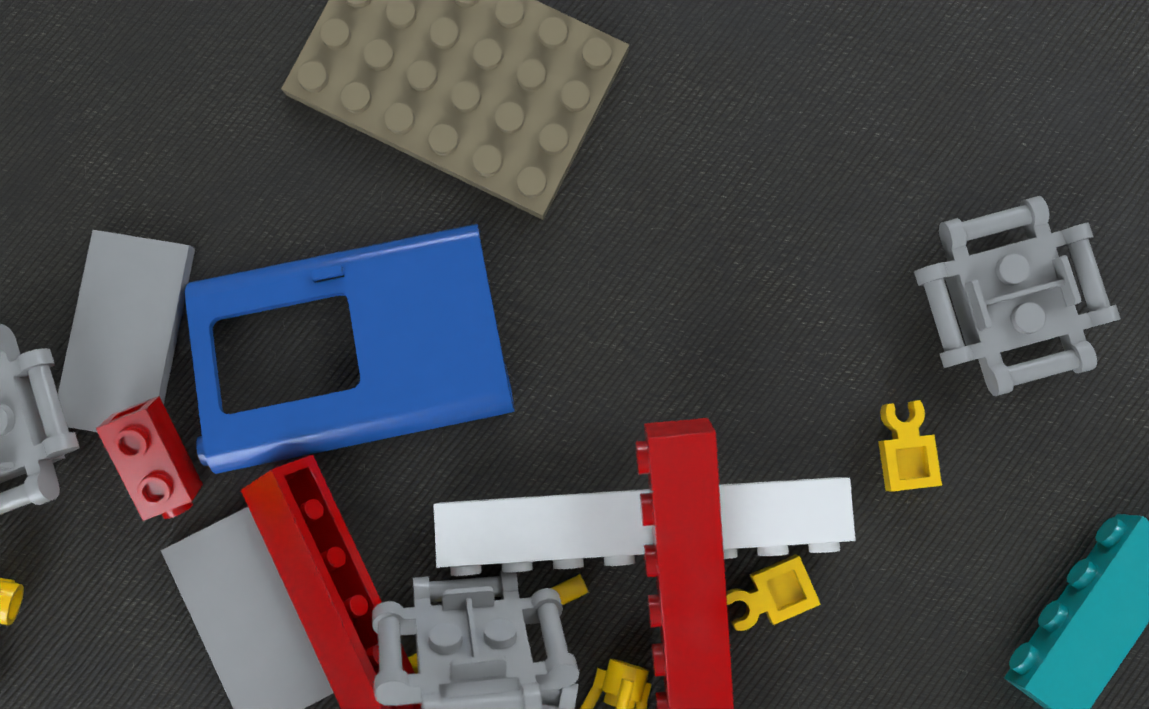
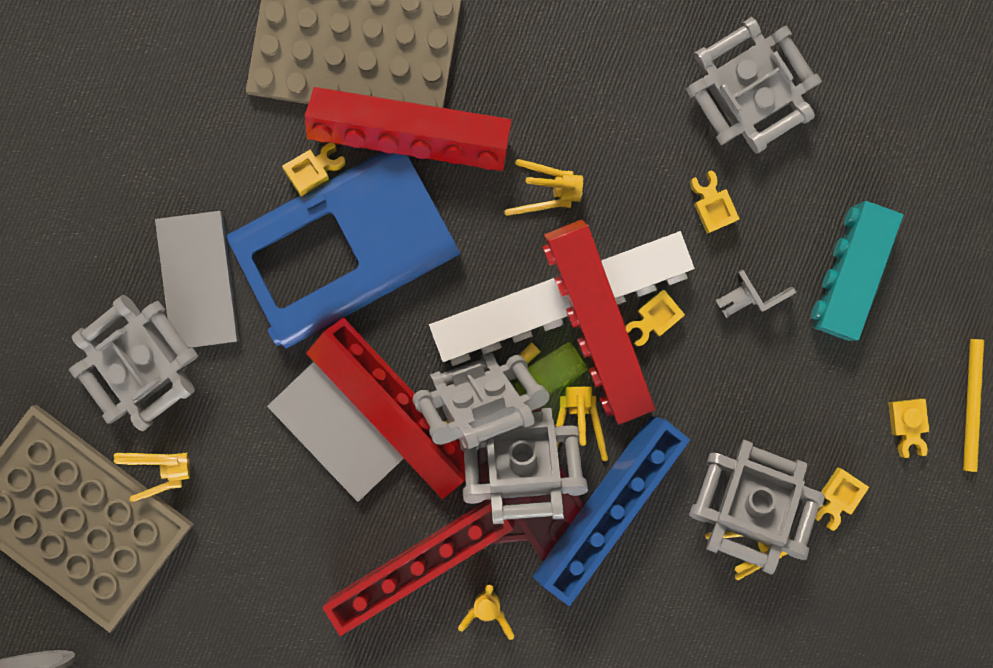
camera: 20 degrees left, 5 degrees up
red brick [96,396,203,521] -> none
none -> yellow plate [282,143,346,197]
none -> red brick [305,87,512,171]
none -> yellow plant [504,159,583,216]
none -> clear neon green slope [511,342,588,396]
none -> light grey bracket [716,270,796,318]

